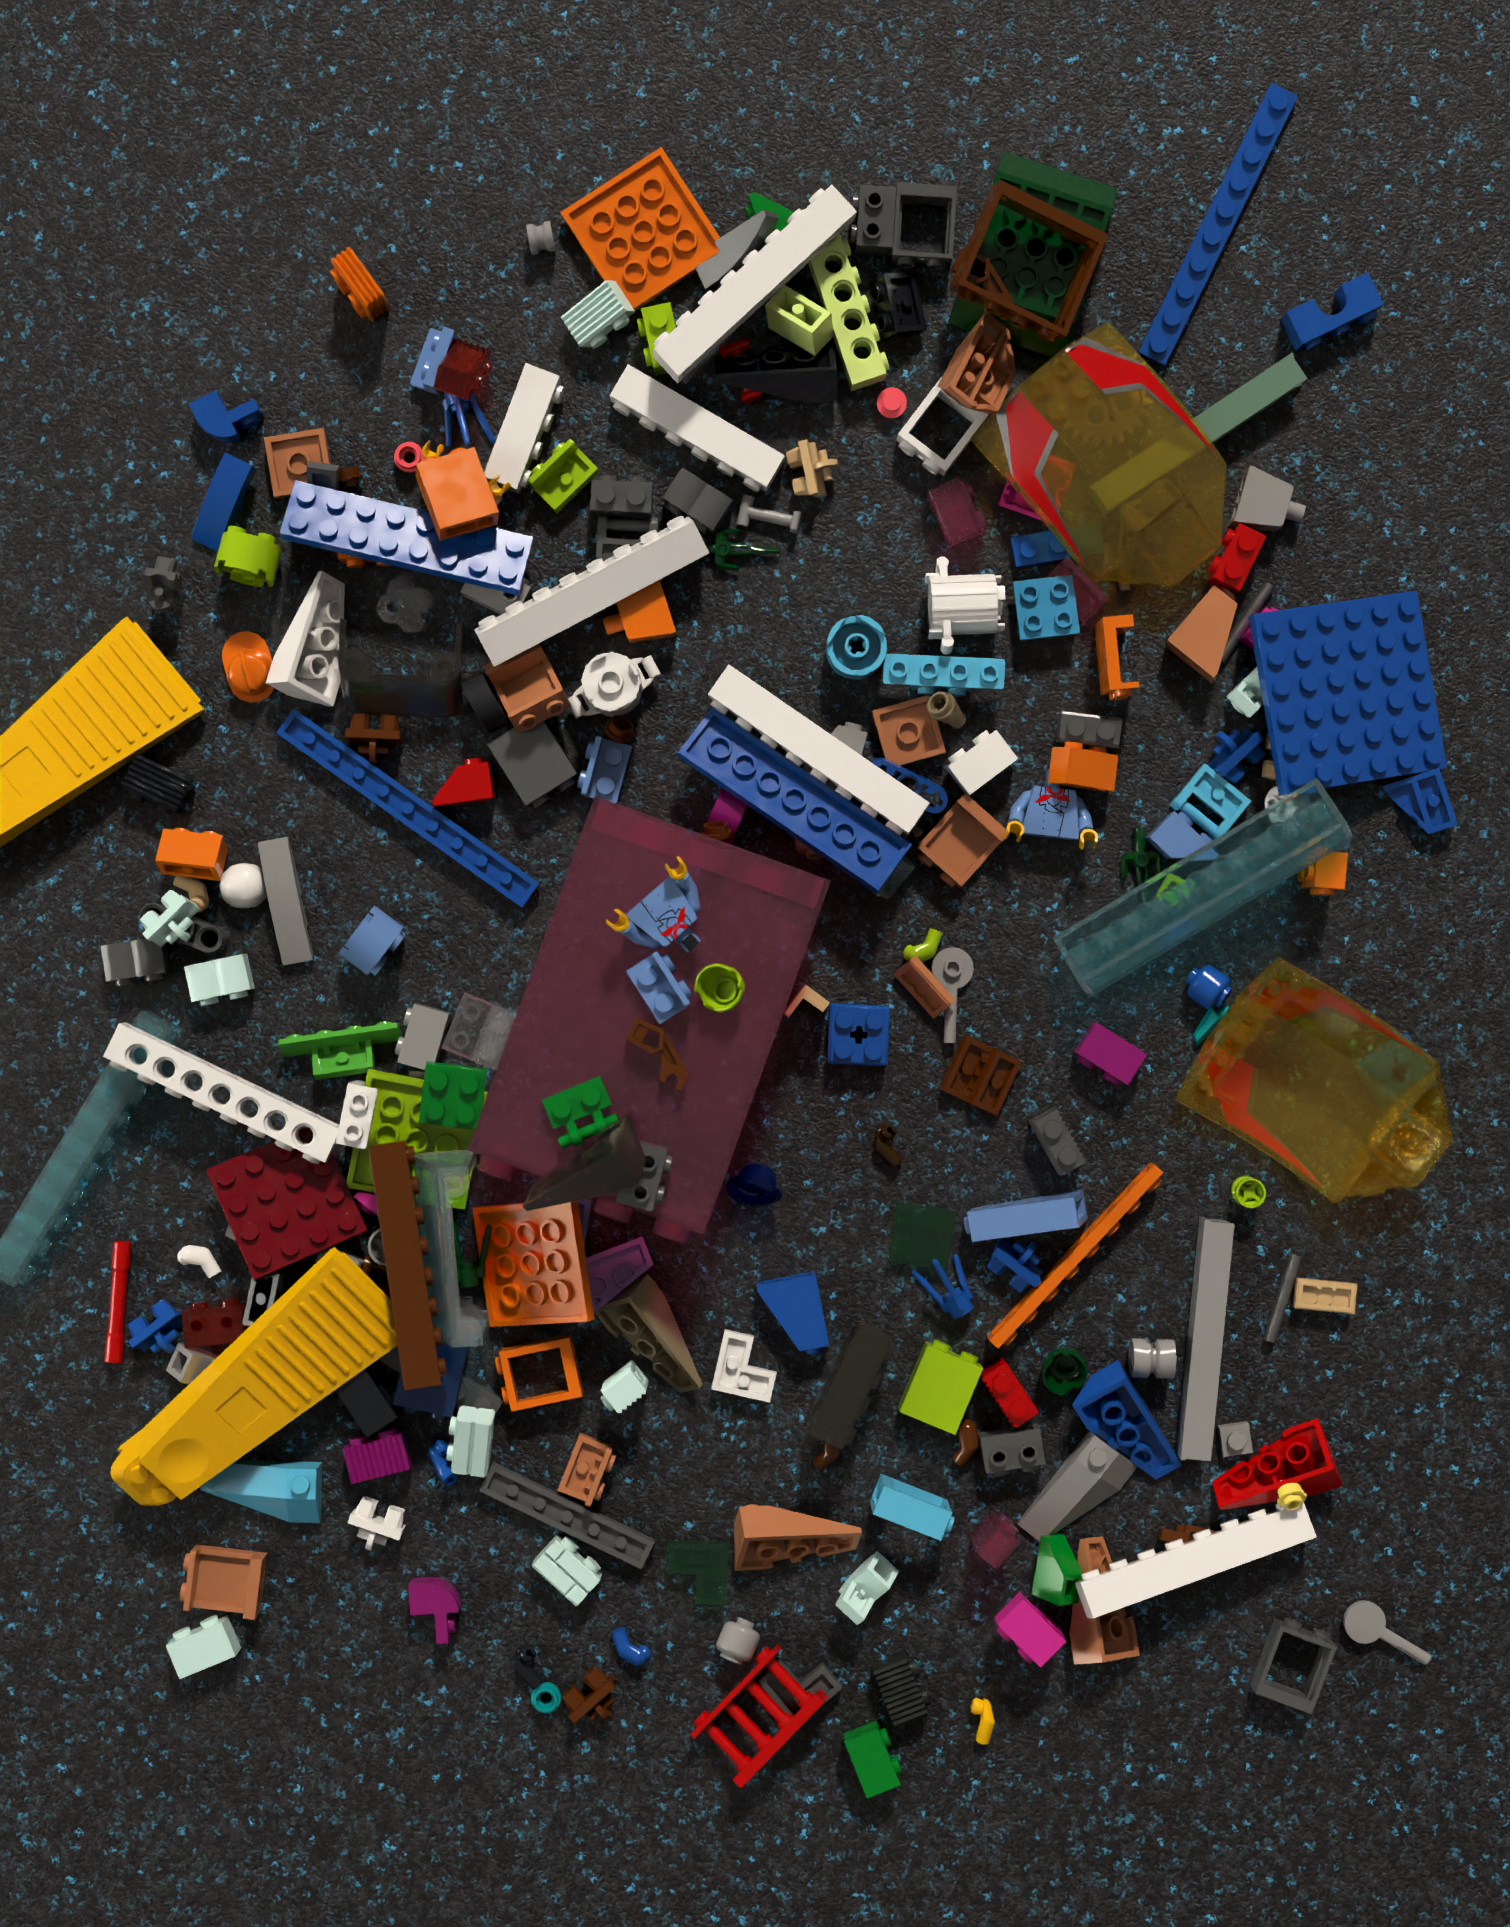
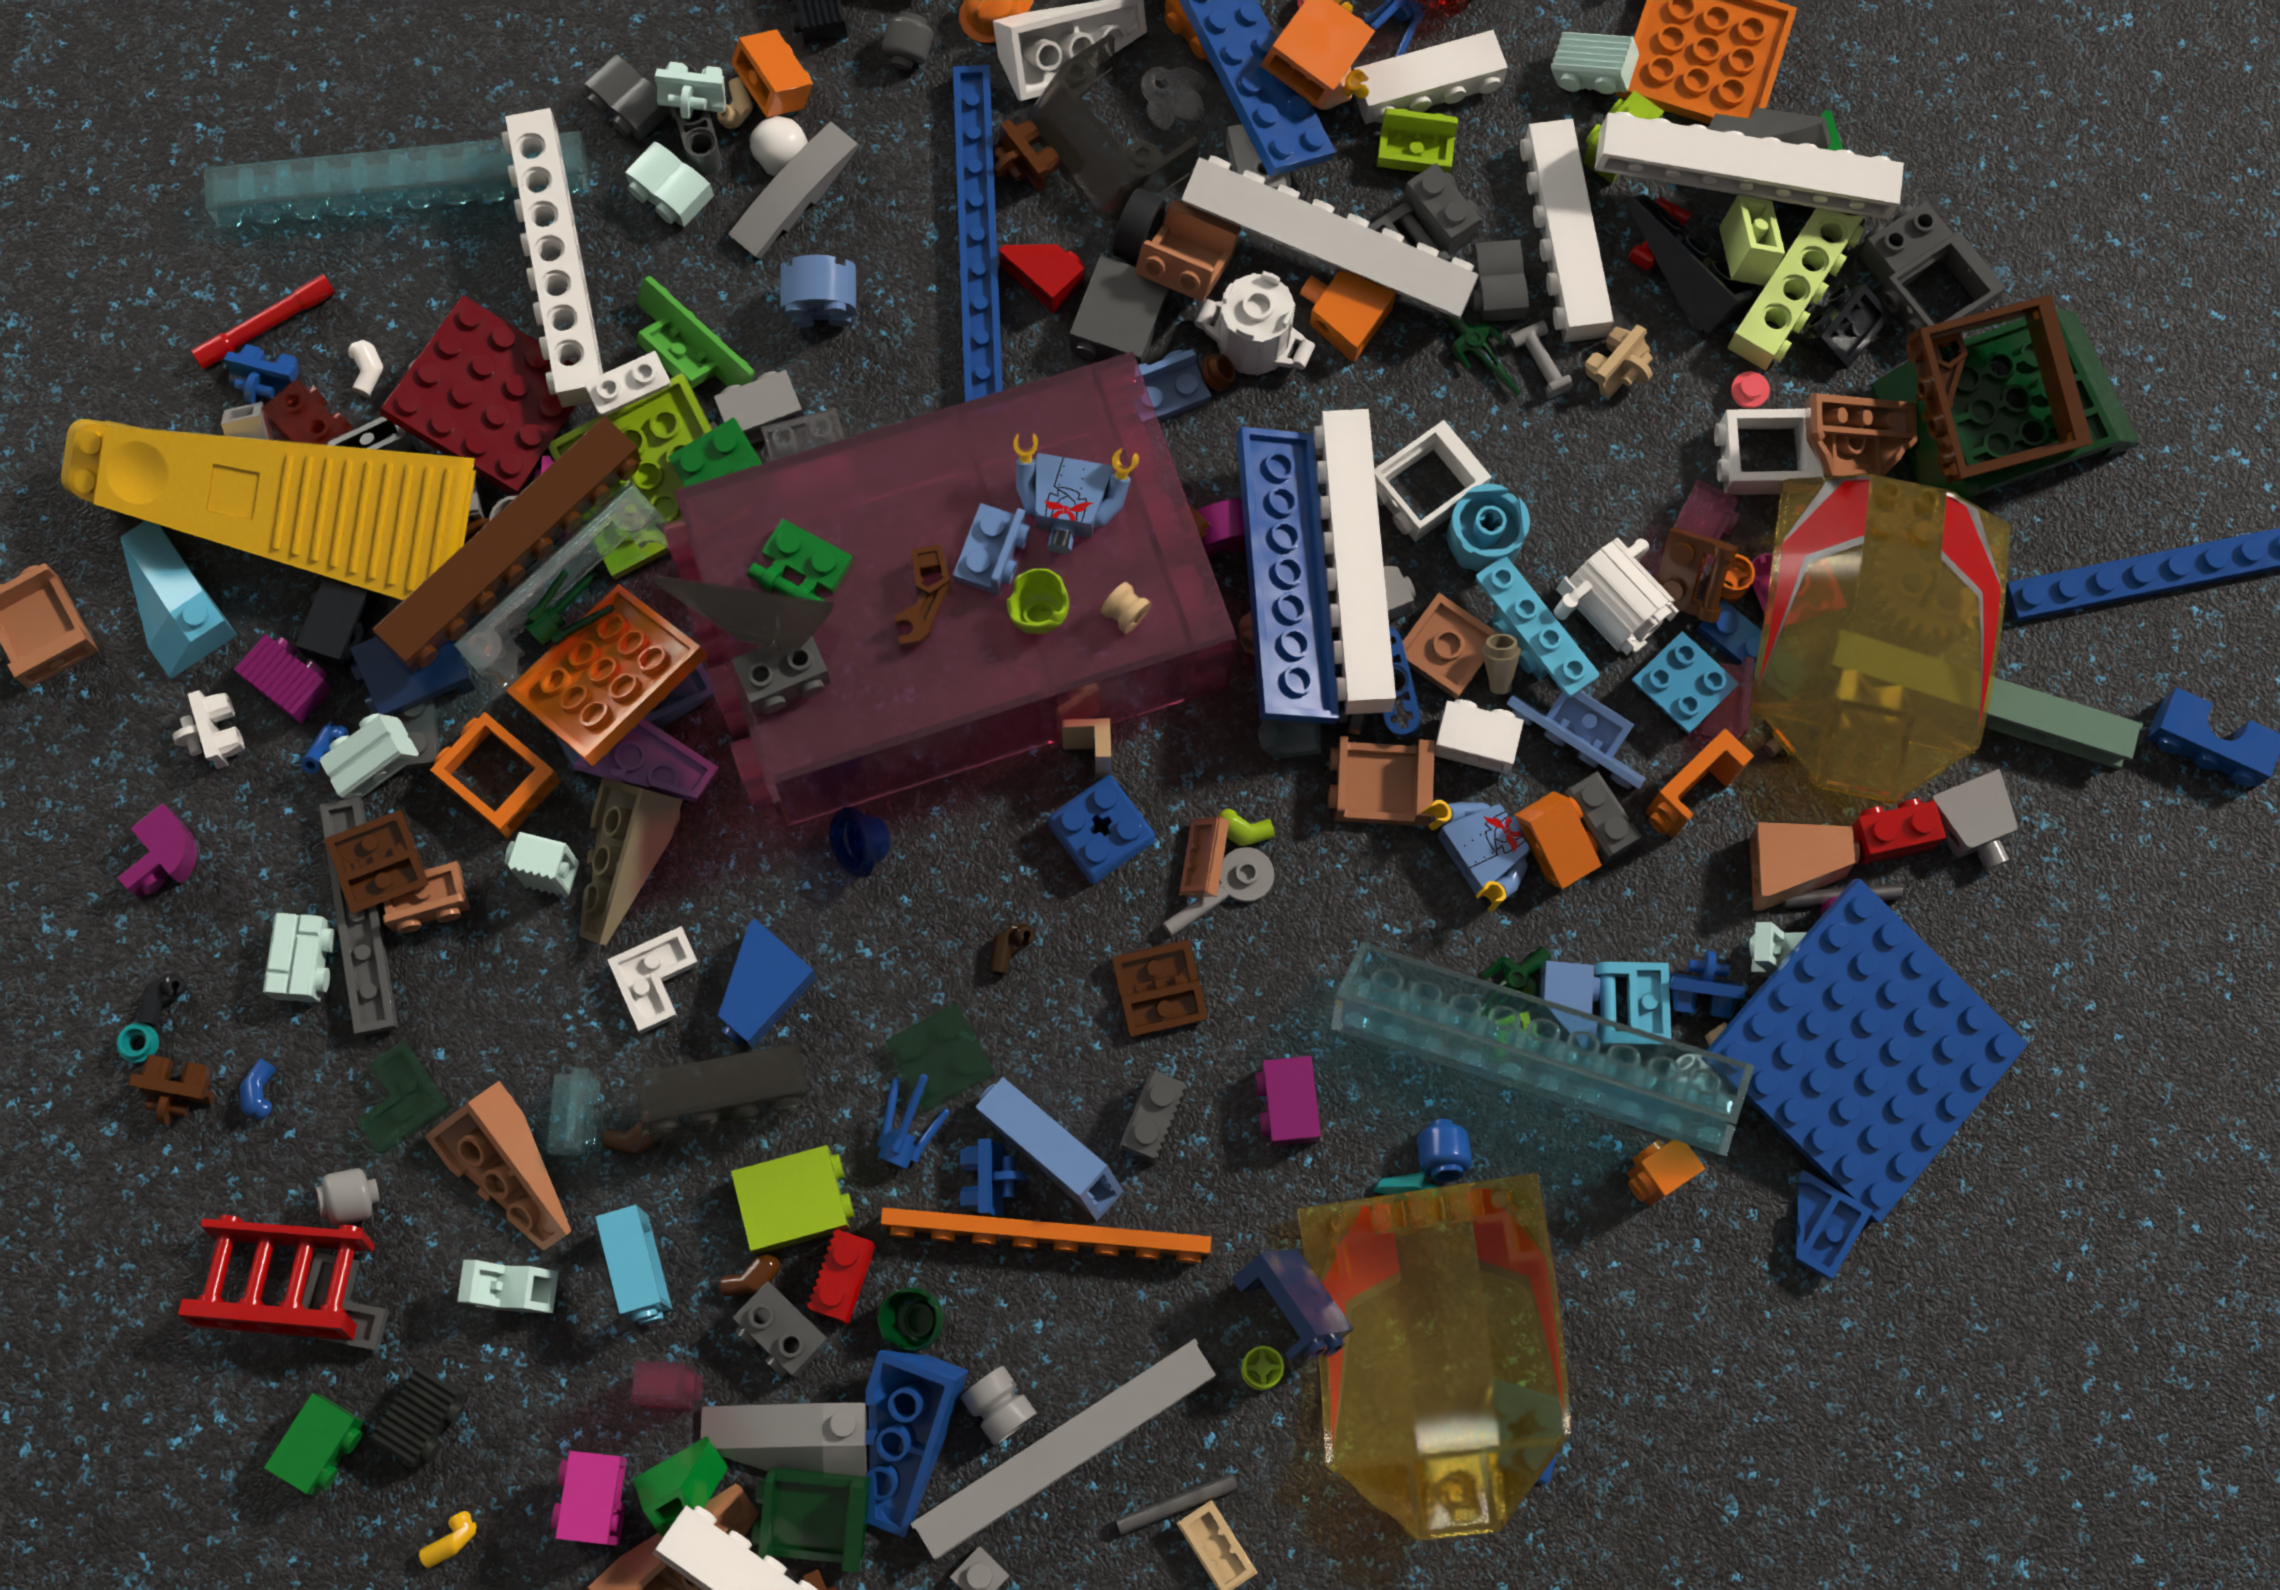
camera: 50 degrees right, 15 degrees down
none -> reddish brown slope [324,810,429,914]
none -> clear light blue bracket [547,1067,600,1157]
none -> dark green panel [752,1467,871,1573]
none -> dark grey head [881,12,933,71]
none -> tan wheel [1100,582,1152,634]
none -> dark blue panel [1232,1249,1354,1361]
none -> white window [1374,420,1492,542]
none -> medium blue bracket [1507,691,1646,789]
none -> reddish brown plate [1657,527,1737,623]
none -> orange wheel [1720,554,1755,603]

